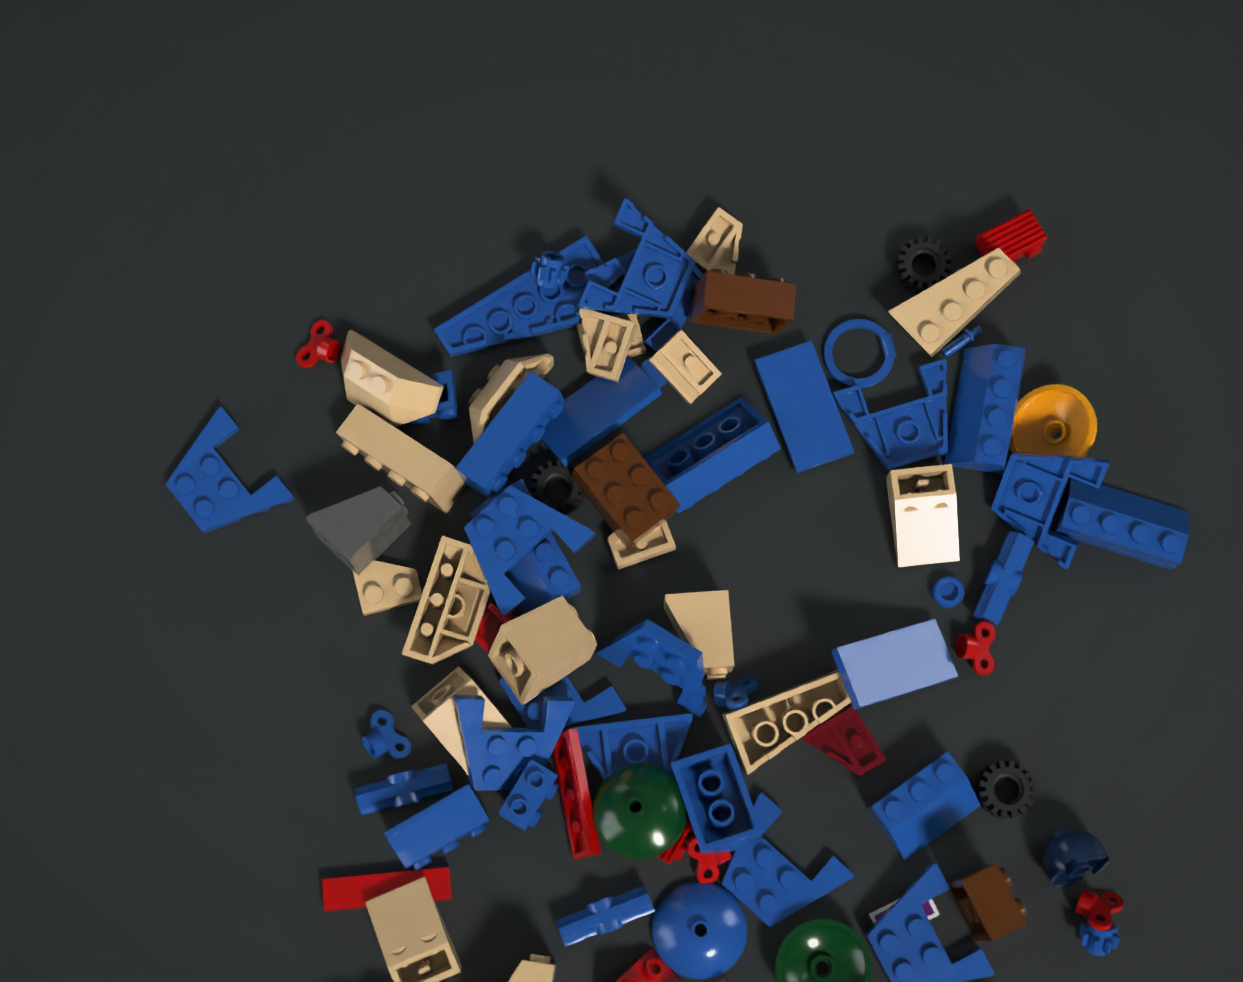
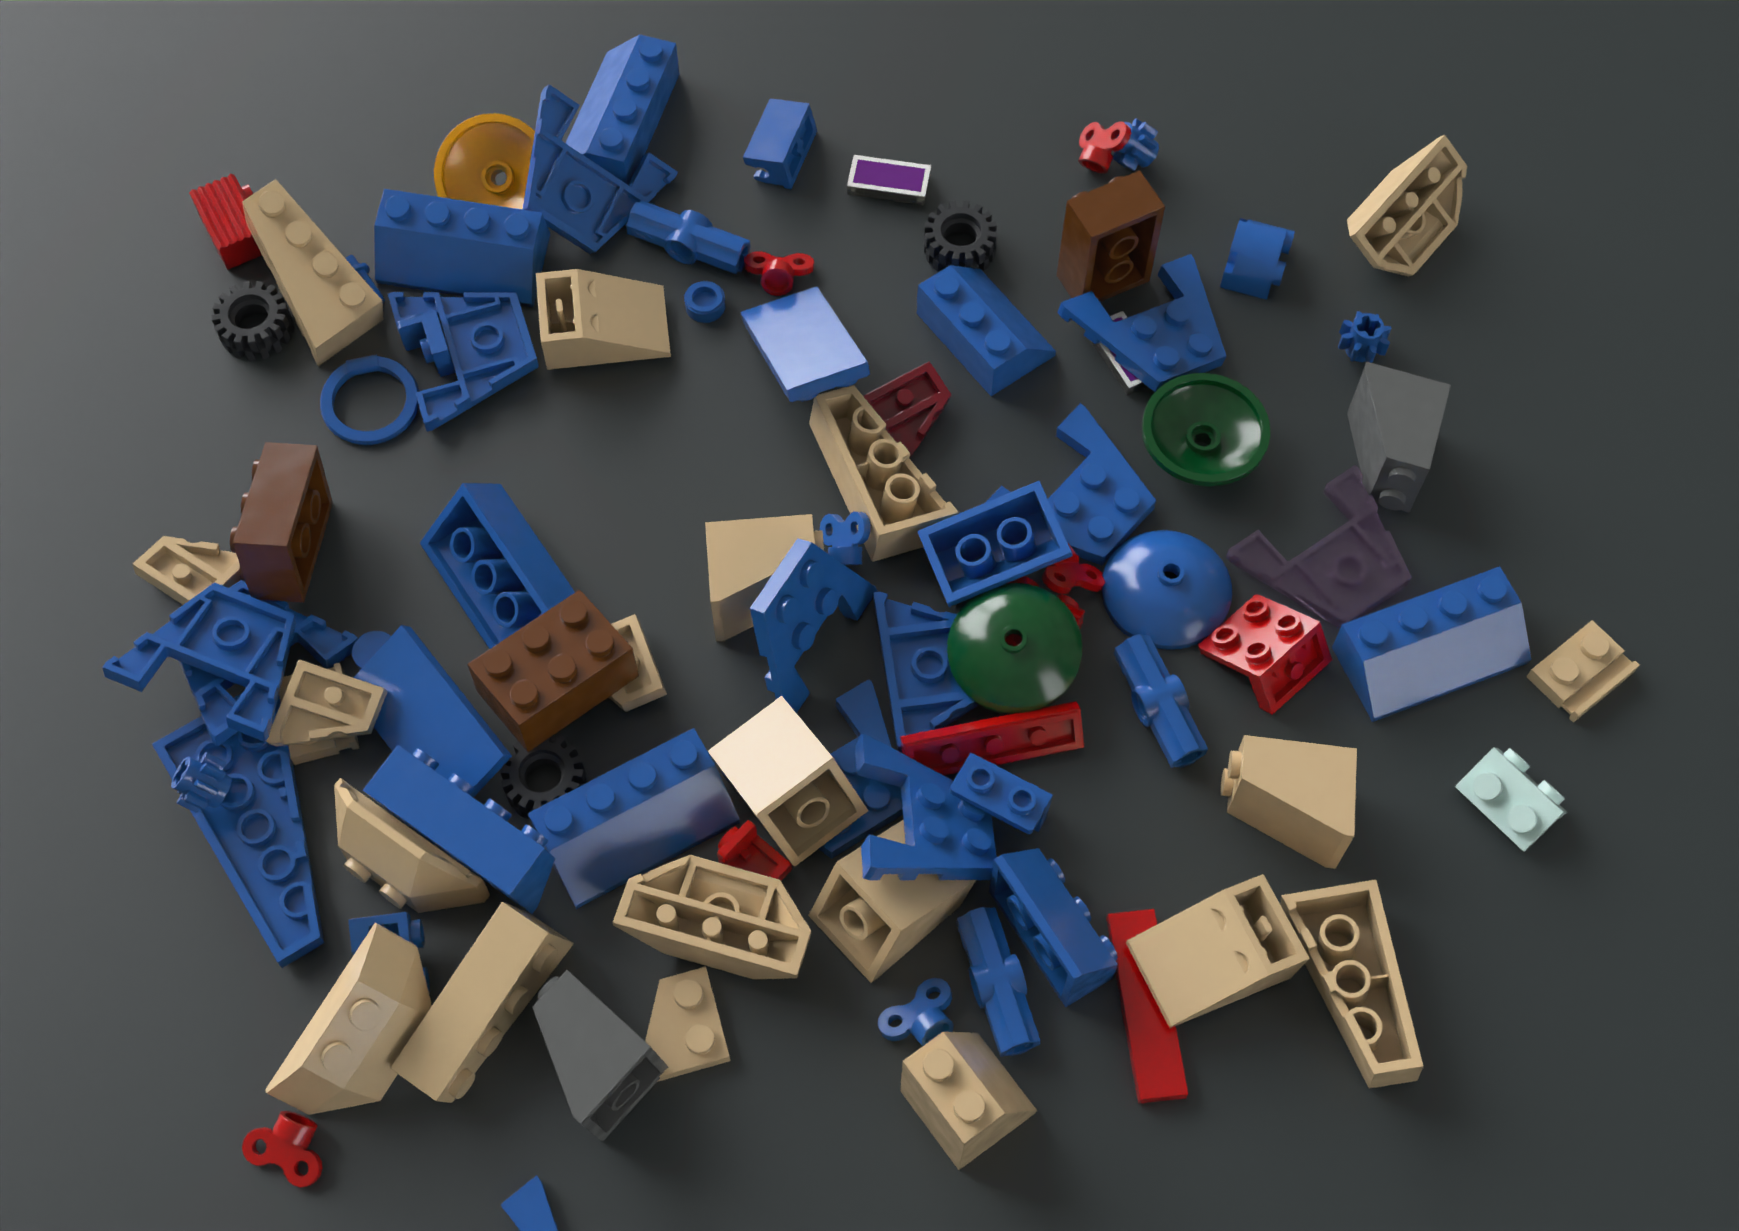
camera: 90 degrees left, 15 degrees down
blue wing [464,485,596,617] -> none
tan plate [648,330,722,404] -> none
blue tile [754,340,854,474] -> none
dark blue cylinder [1043,828,1110,887] -> none
none -> blue bracket [396,310,456,377]
none -> hinge [743,99,818,189]
none -> tile [847,155,931,205]
none -> tan slope [900,1032,1037,1170]

